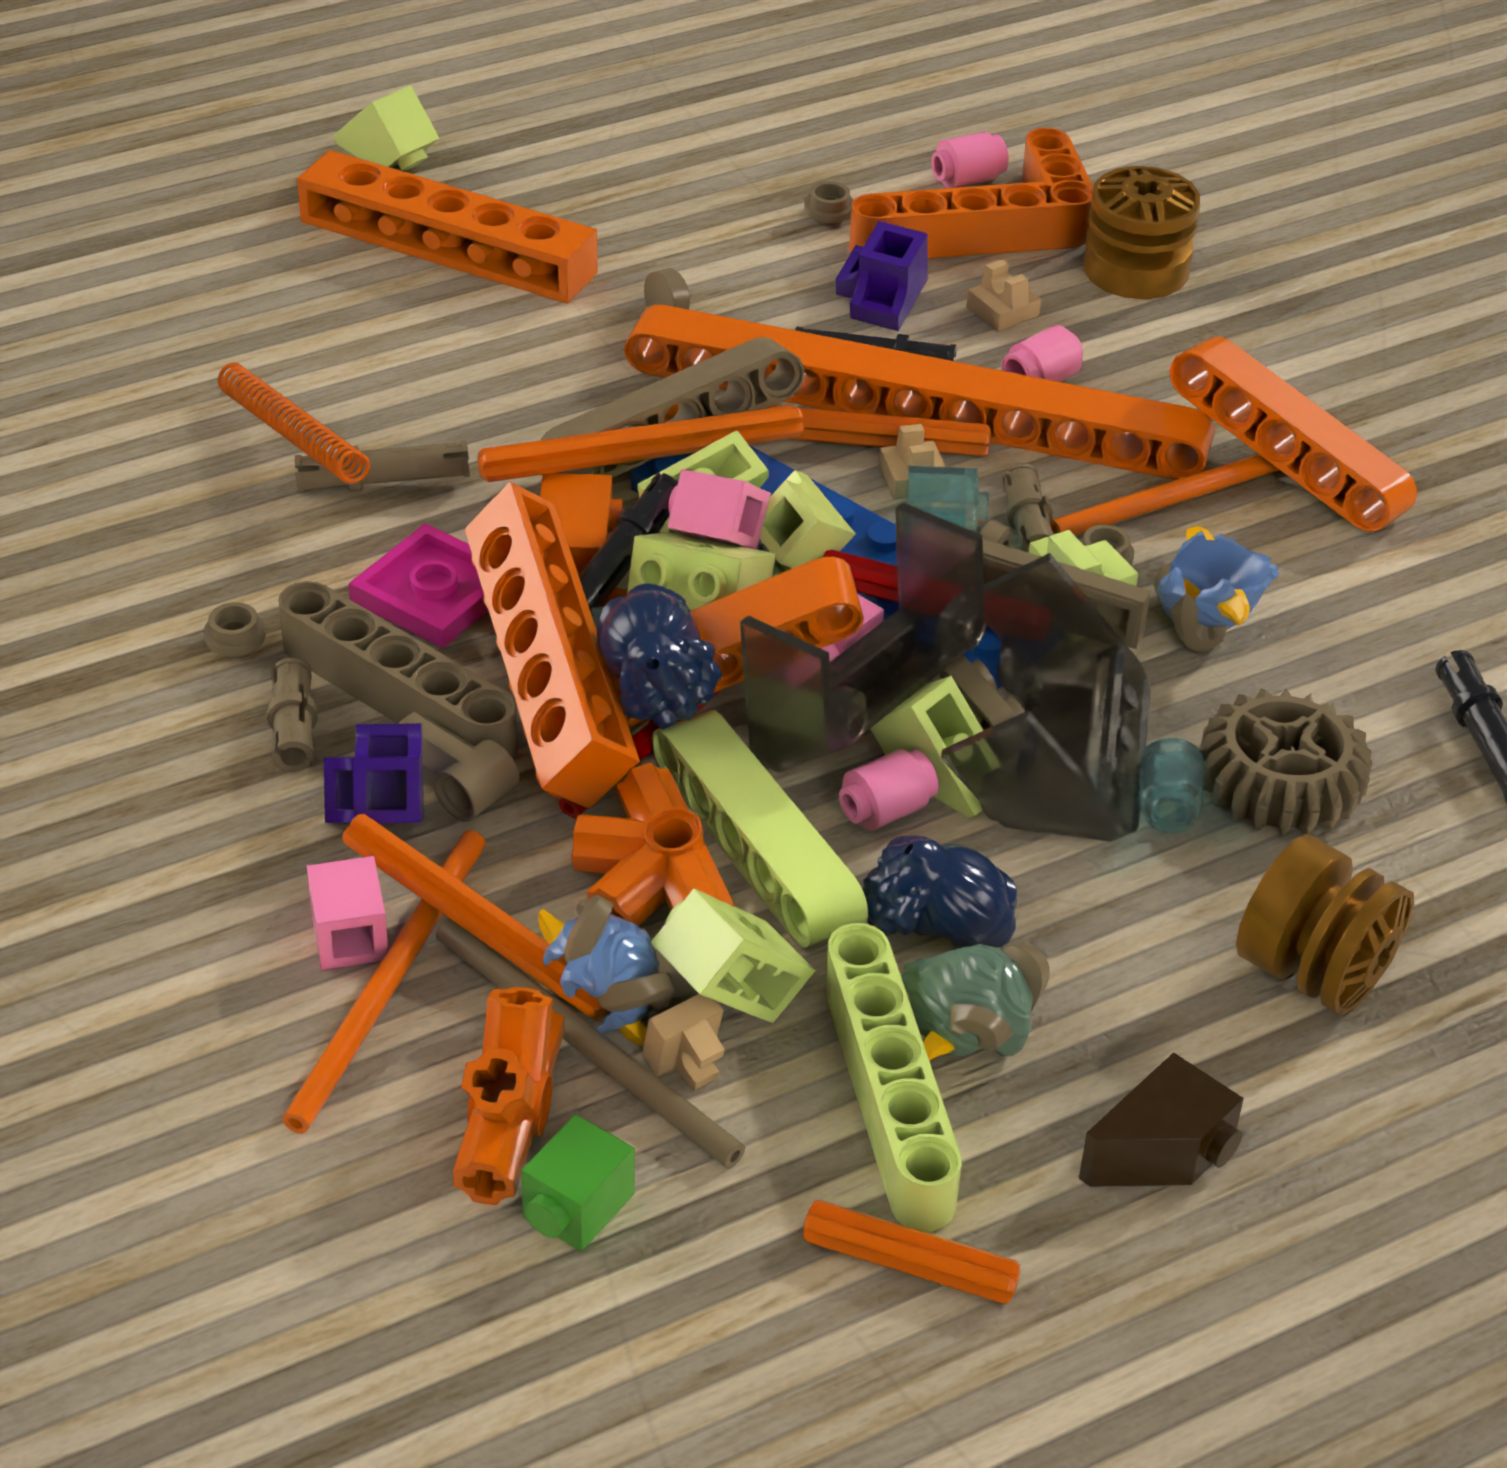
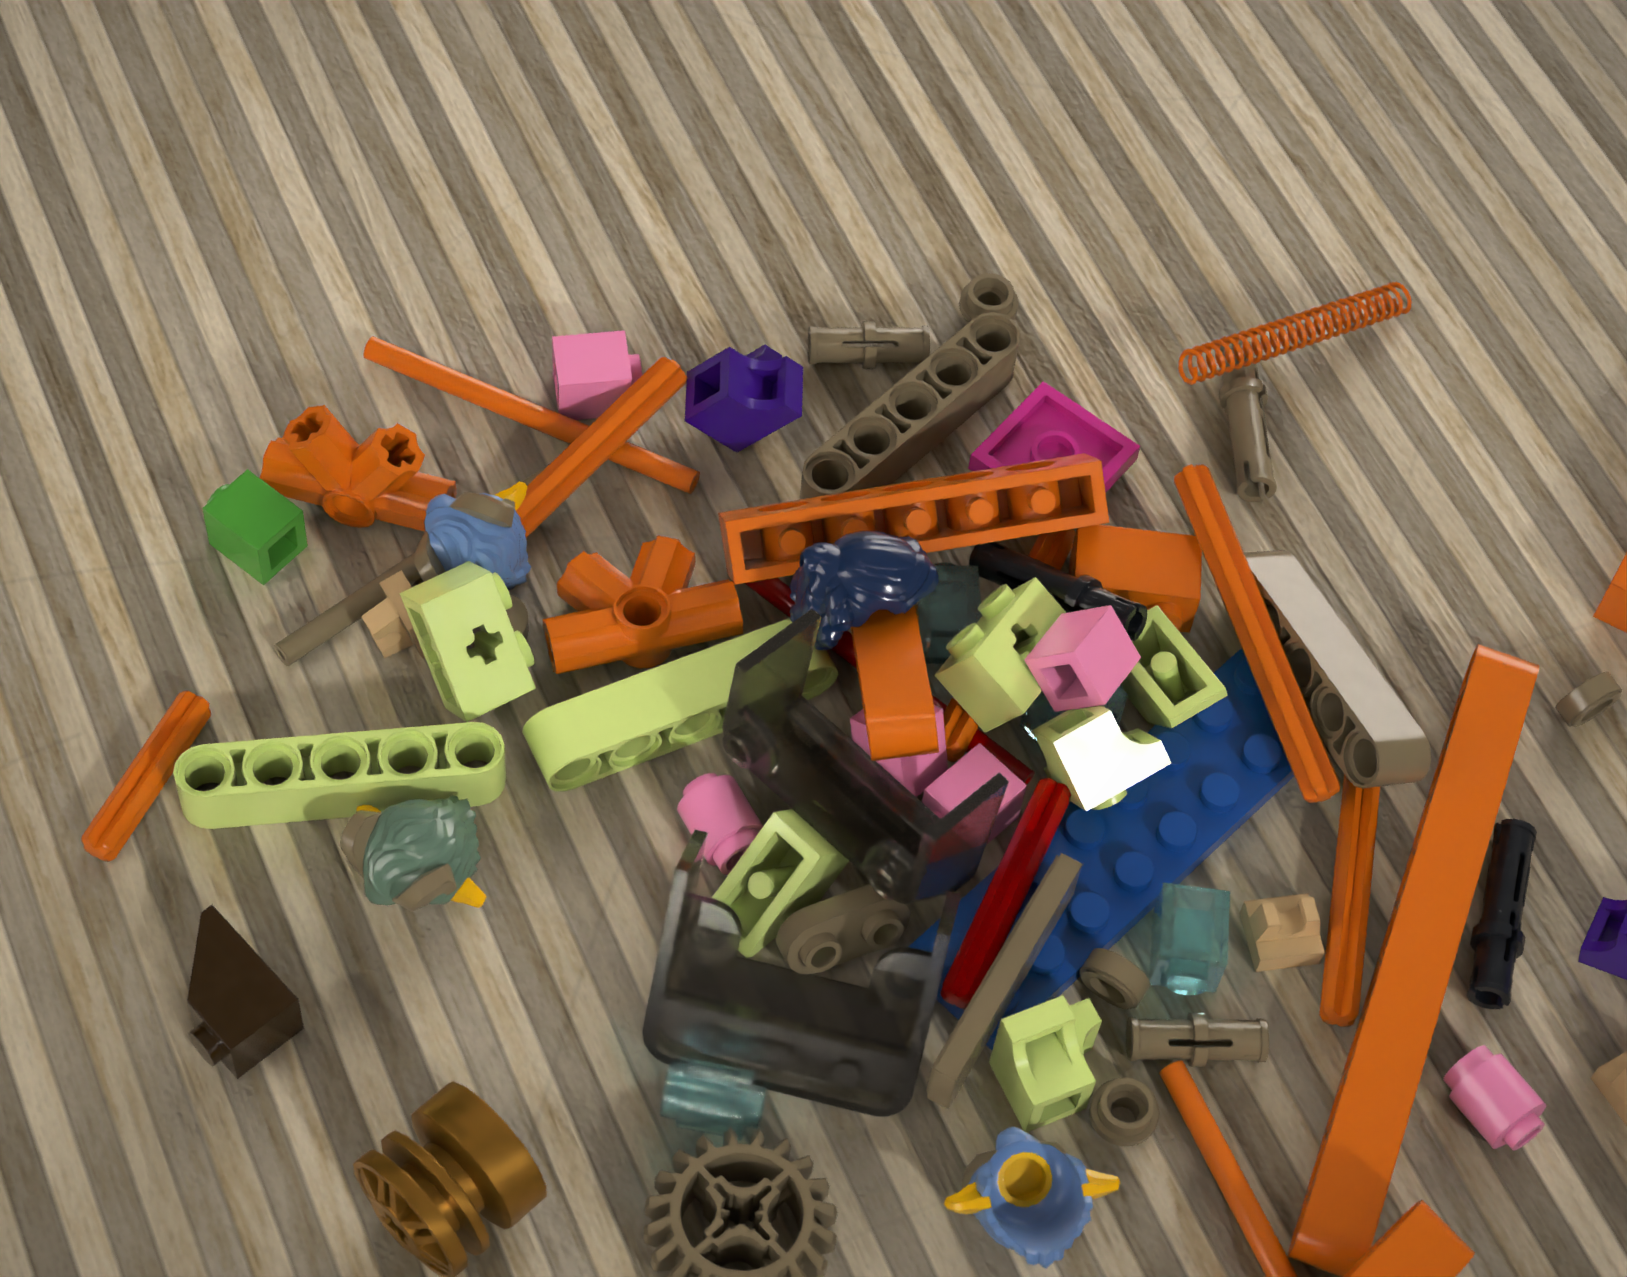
camera: 90 degrees right, 15 degrees up
dark tan piece [398,712,520,822] -> none
dark blue hair [862,835,1017,948] -> none

